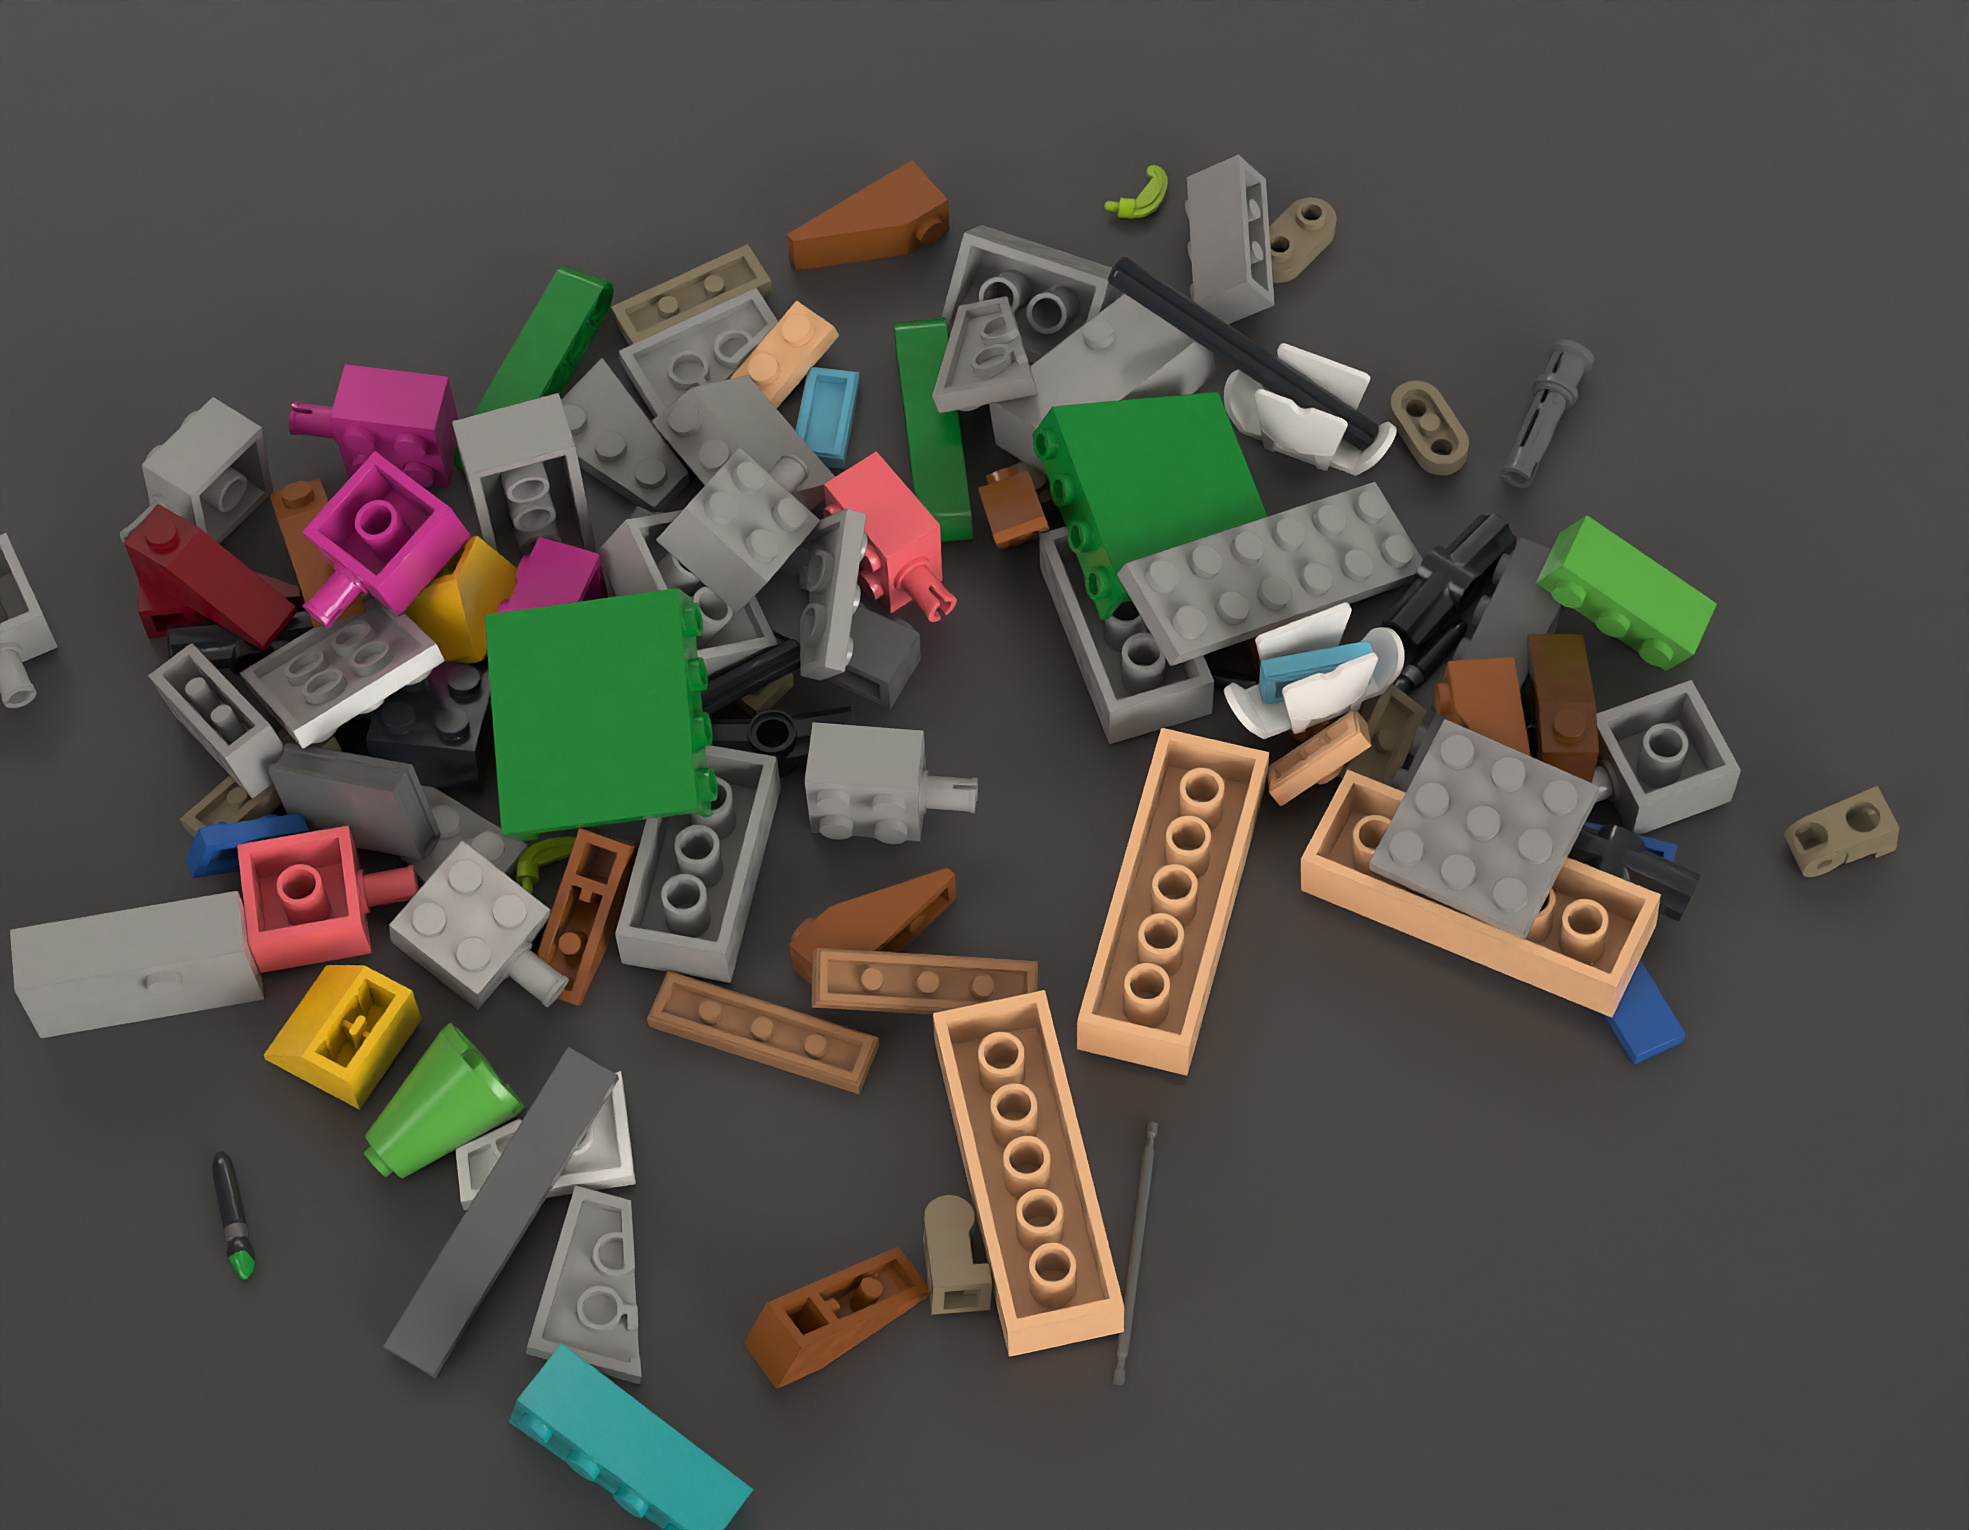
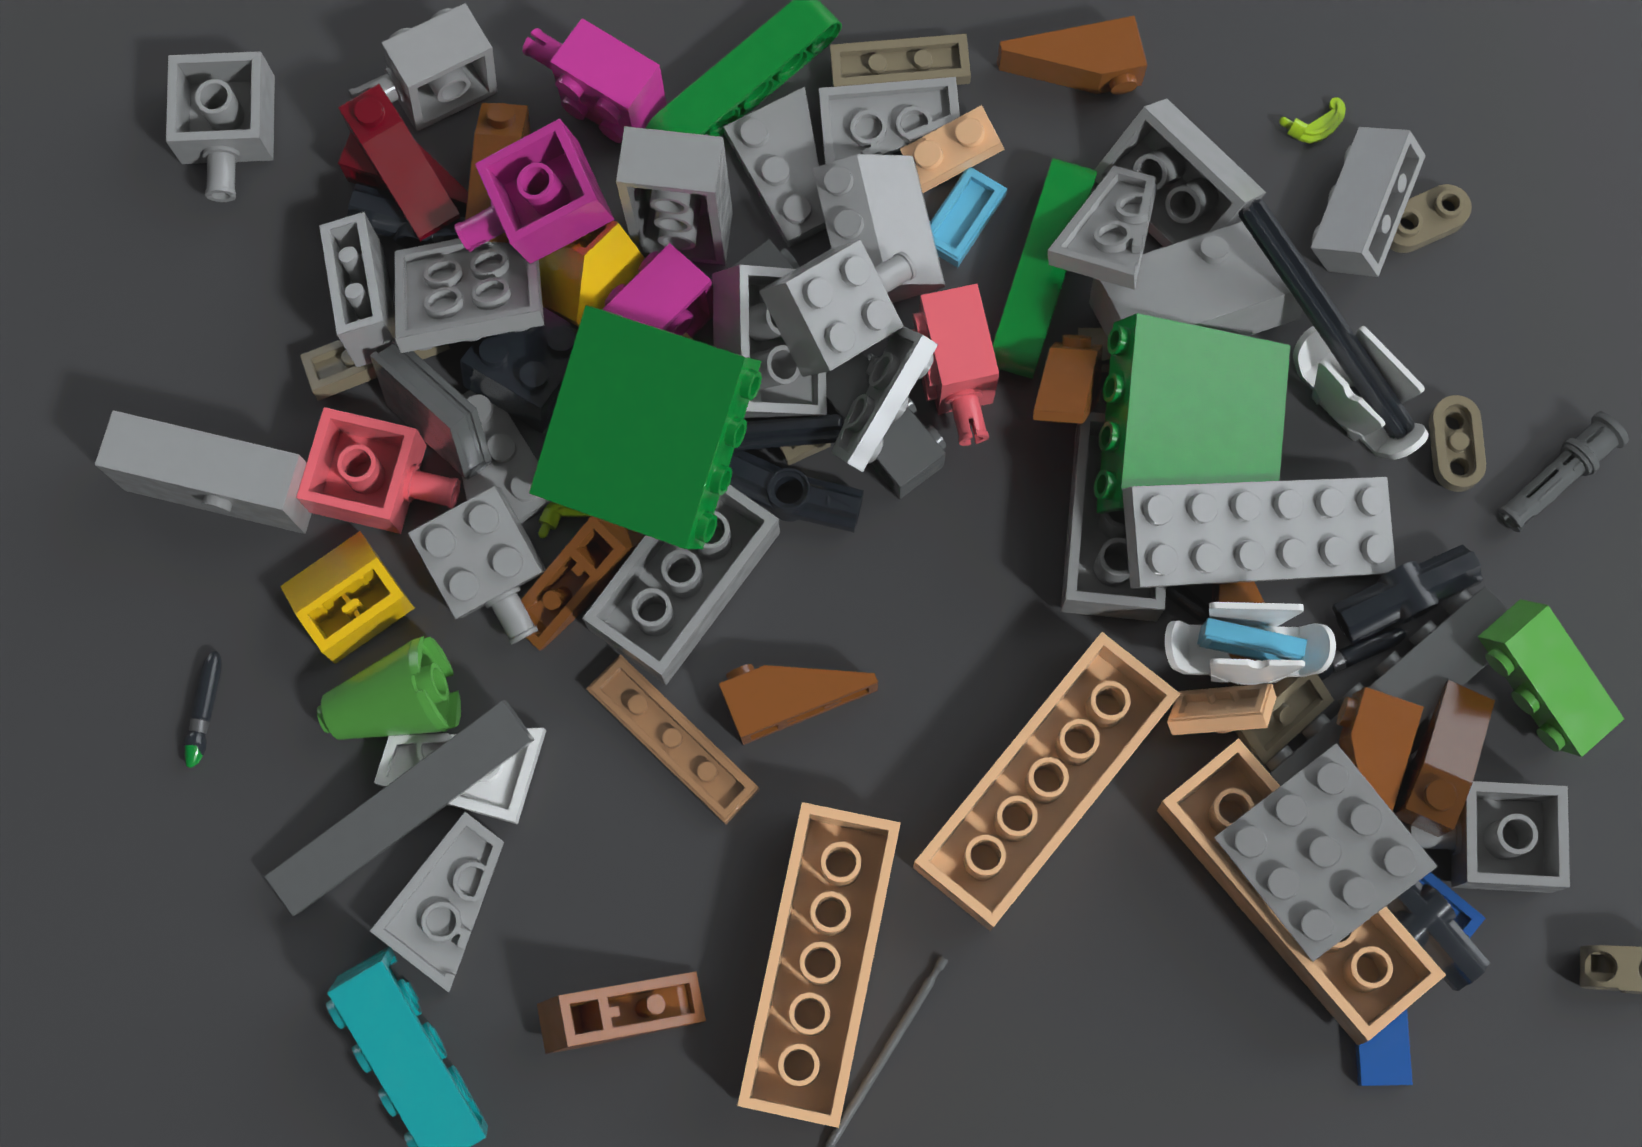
camera: 25 degrees right, 15 degrees up
blue plate [185,813,309,879] -> none
light grey brick [805,722,978,844] -> none
medium nougat tile [812,948,1038,1014] -> none
dark tan leg [923,1195,992,1315] -> none

